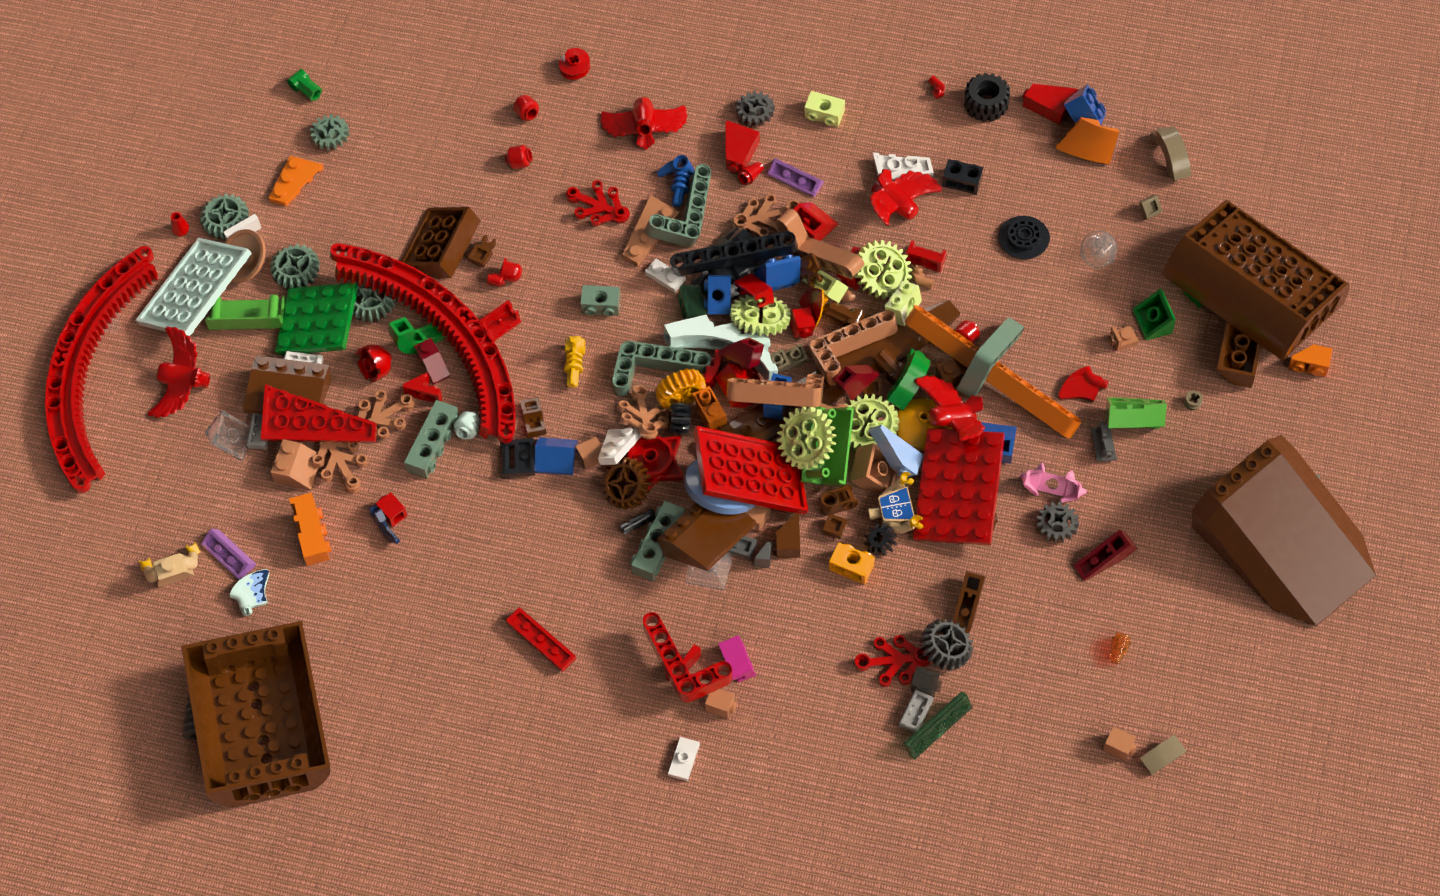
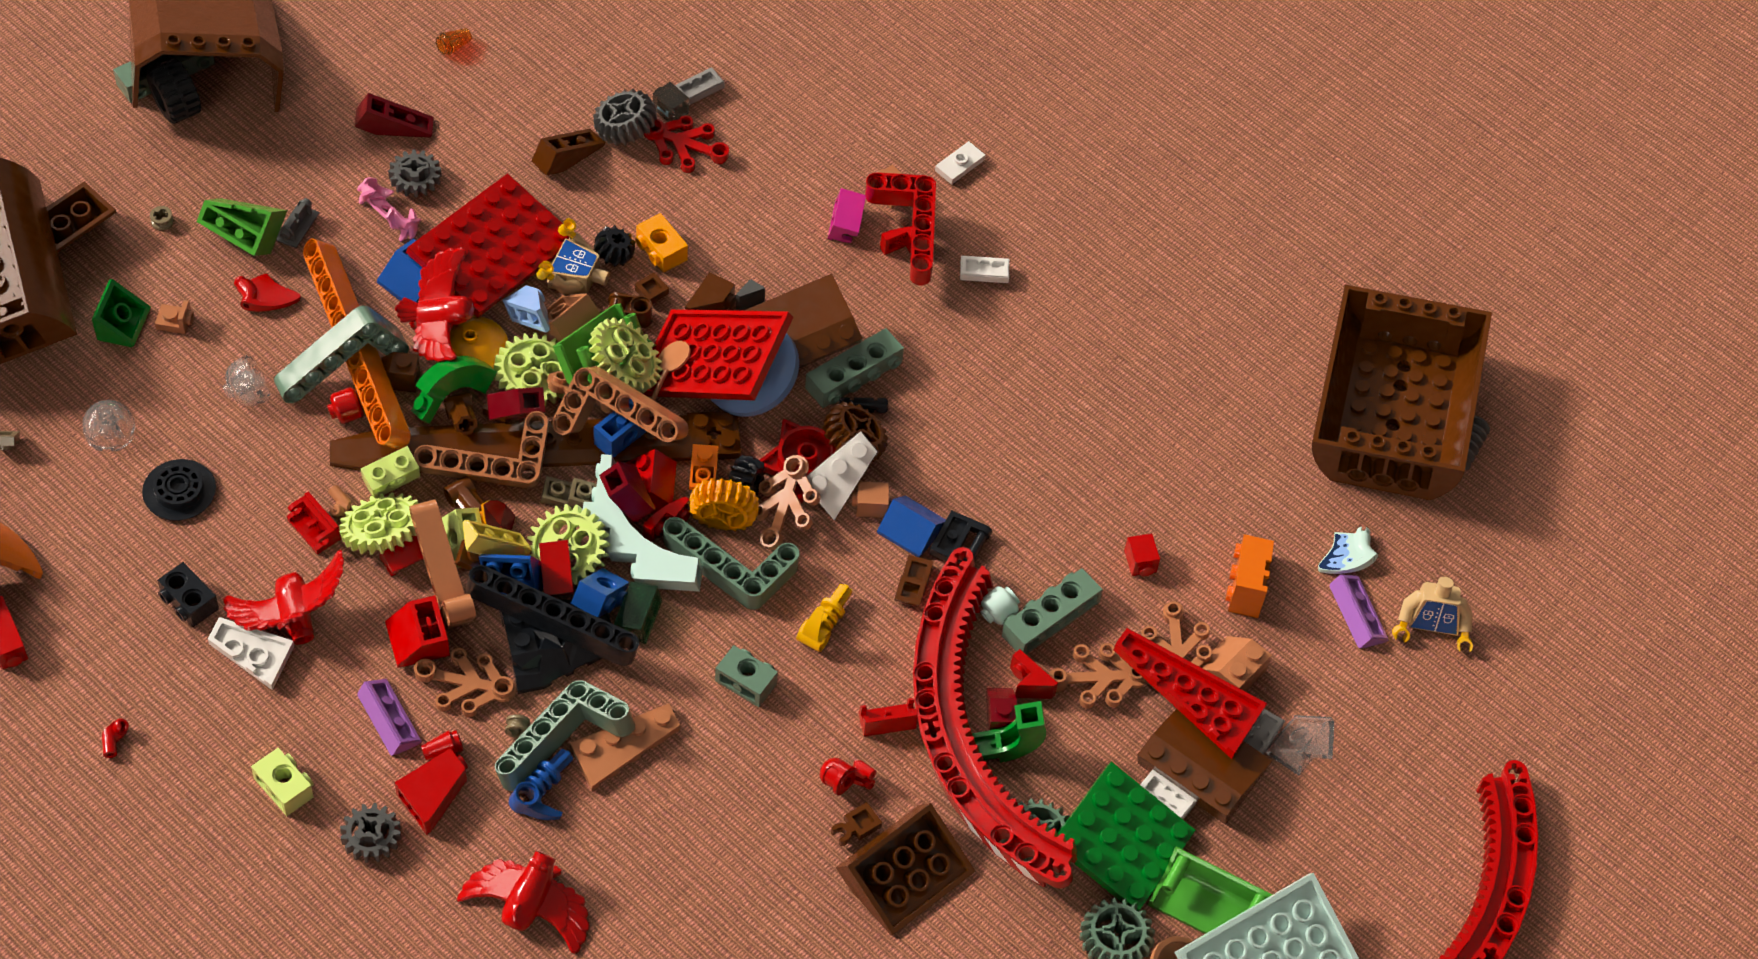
camera: 160 degrees left, 5 degrees down
red animal [148,326,210,418] -> none
red cylinder [356,344,392,383] -> none
dark blue piece [369,505,400,544] -> none
red head [505,145,533,169] -> none
red plate [506,607,577,672] -> none
red plant [566,180,630,226] -> none
white plate [645,259,686,293] -> none
red brick [790,307,816,338] -> none
clear green plate [904,691,972,760] -> none
black tyre [964,73,1010,122] -> none
none -> clear cylinder [223,354,270,407]
none -> light yellow slope [463,520,532,556]
none -> dark tan bush [505,714,530,738]
none -> nougat piece [650,341,691,401]
none -> white plate [960,256,1009,283]

